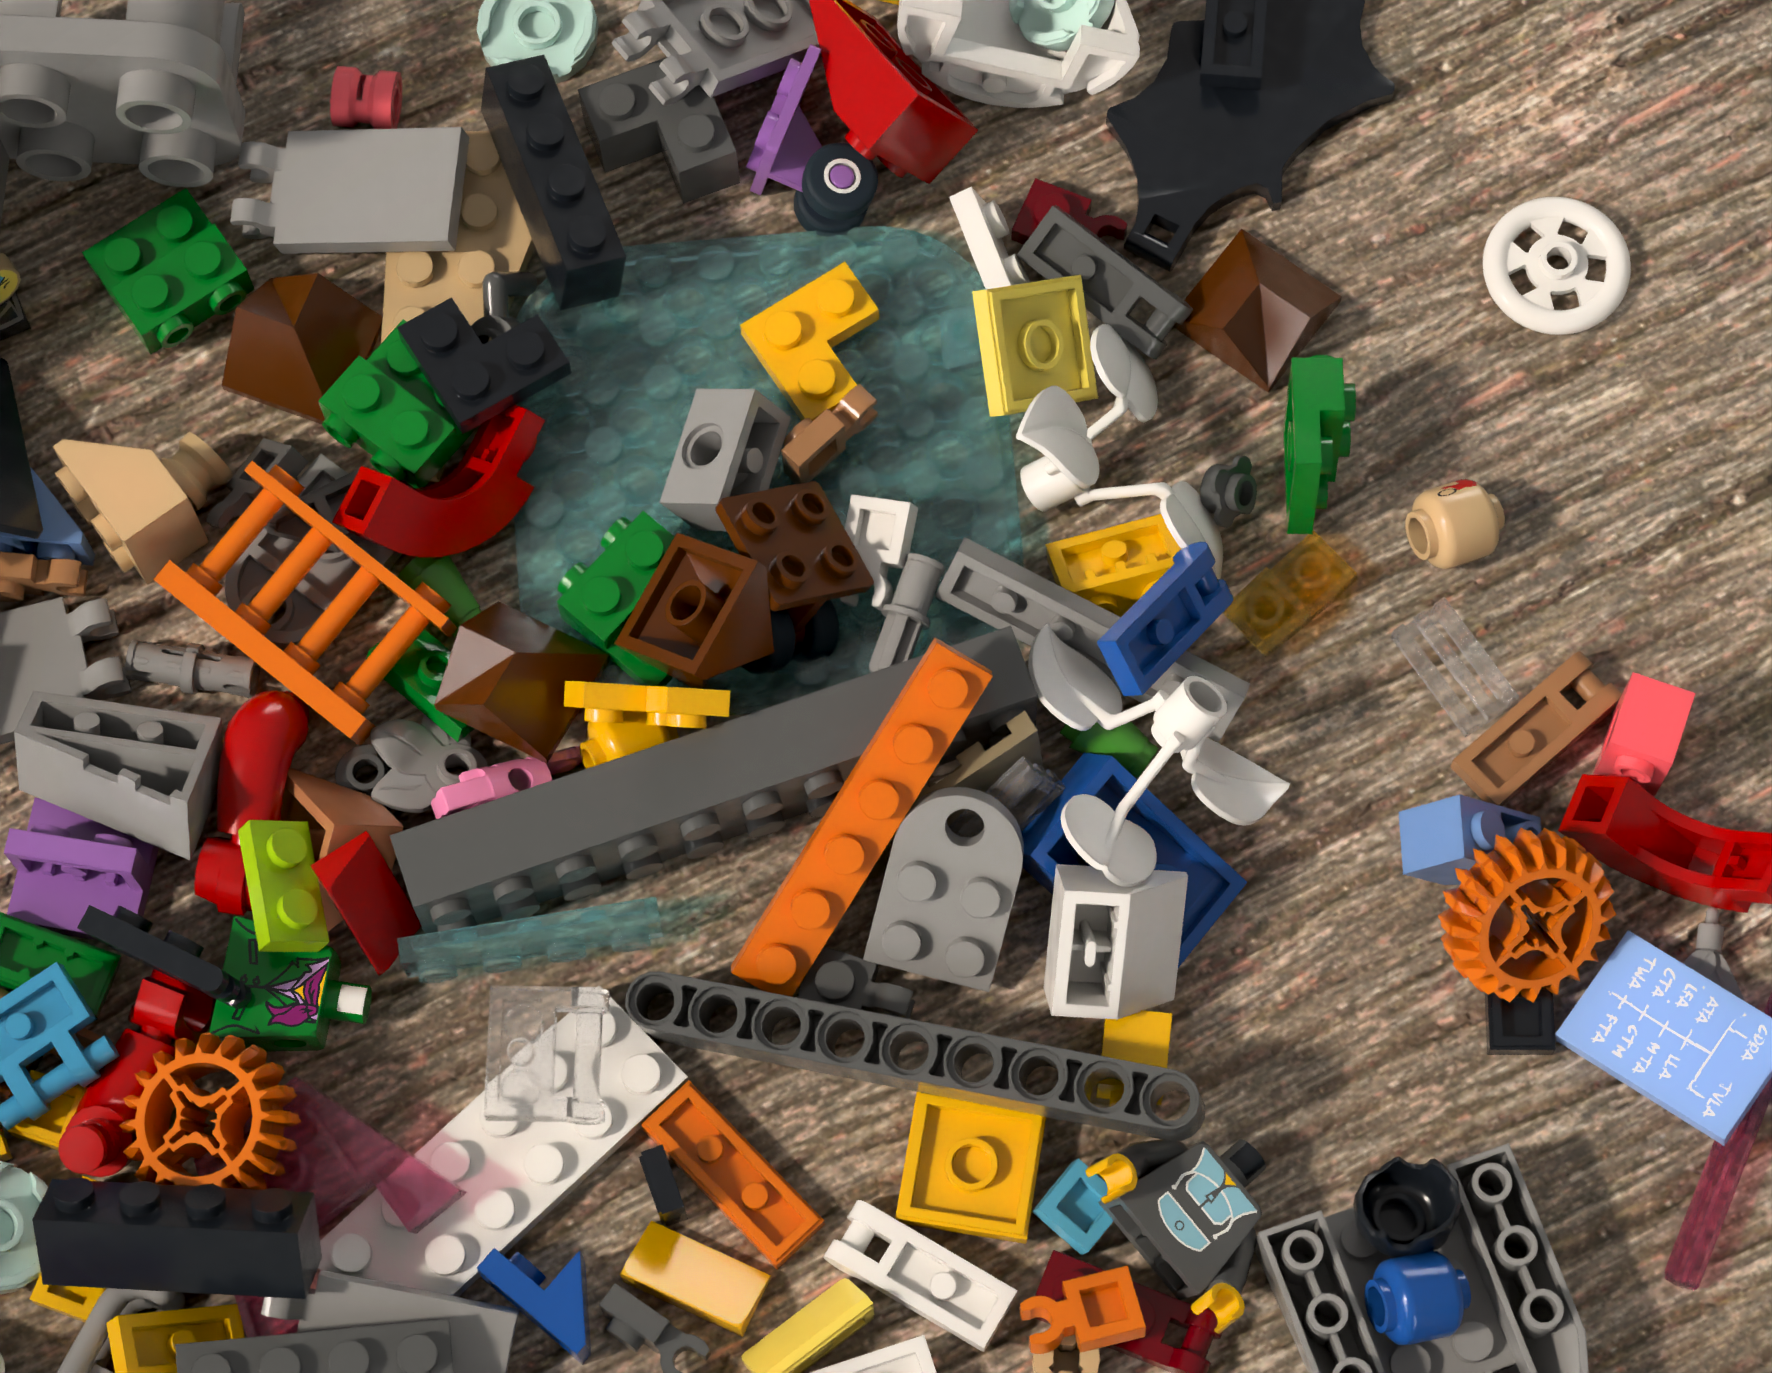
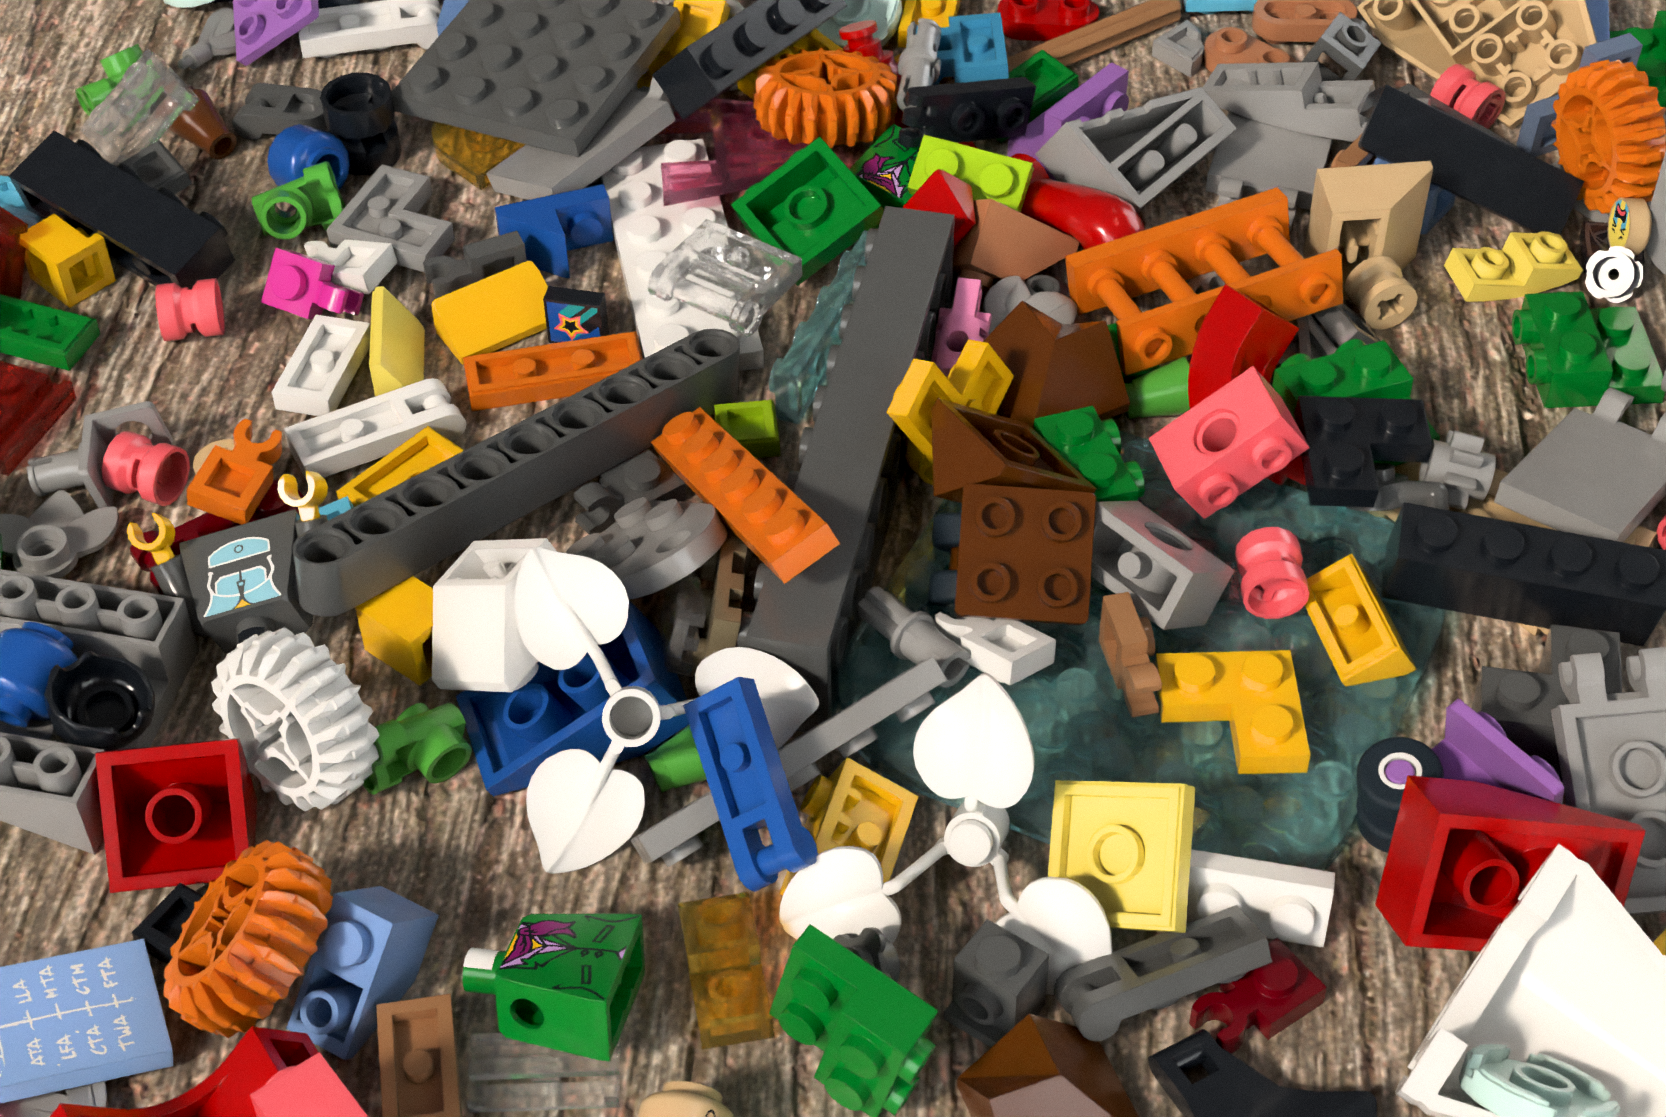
camera: 120 degrees right, 25 degrees down
reddish brown slope [222,273,383,424] -> none
none -> red slope [95,738,257,893]
none -> white gear [211,627,379,811]
none -> bright green plate [363,703,472,795]
none -> green torso [462,914,645,1062]
none -> lime tile [714,399,780,458]
none -> green plate [731,136,884,286]
none -> light grey pin [897,18,942,111]
none -> dark grey brick [944,919,1049,1047]
none -> coral brick [1149,366,1310,519]
none -> coral wheel [1235,527,1309,619]
none -> yellow slope [1304,553,1417,687]
none -> light grey gear [1419,430,1496,510]
none -> light yellow slope [1444,231,1583,302]
none -> plate [1585,246,1644,303]

